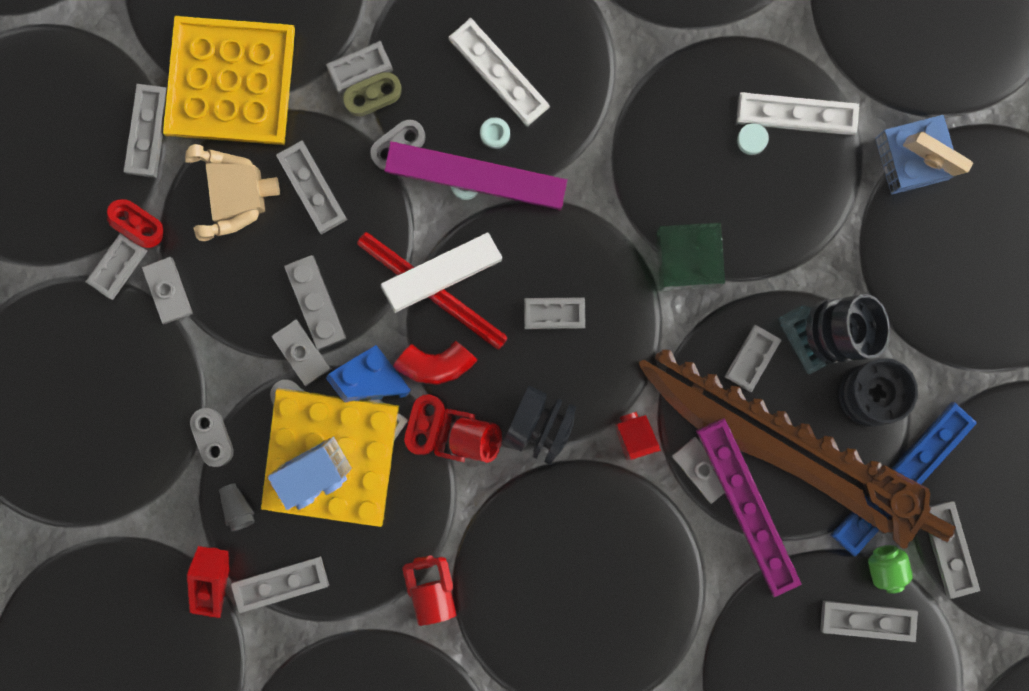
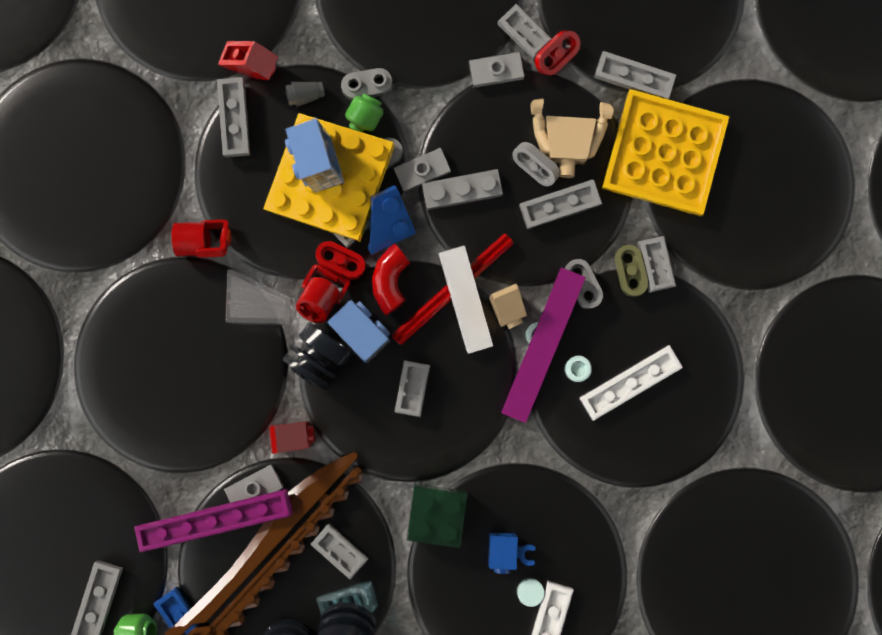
camera: 95 degrees right, 0 degrees up
none -> clear slope [226,270,298,326]
none -> medium blue brick [327,300,391,363]
none -> bright green head [345,93,383,133]
none -> blue brick [488,532,535,574]
none -> tan slope [489,284,527,329]
none -> light grey plate [513,142,560,186]

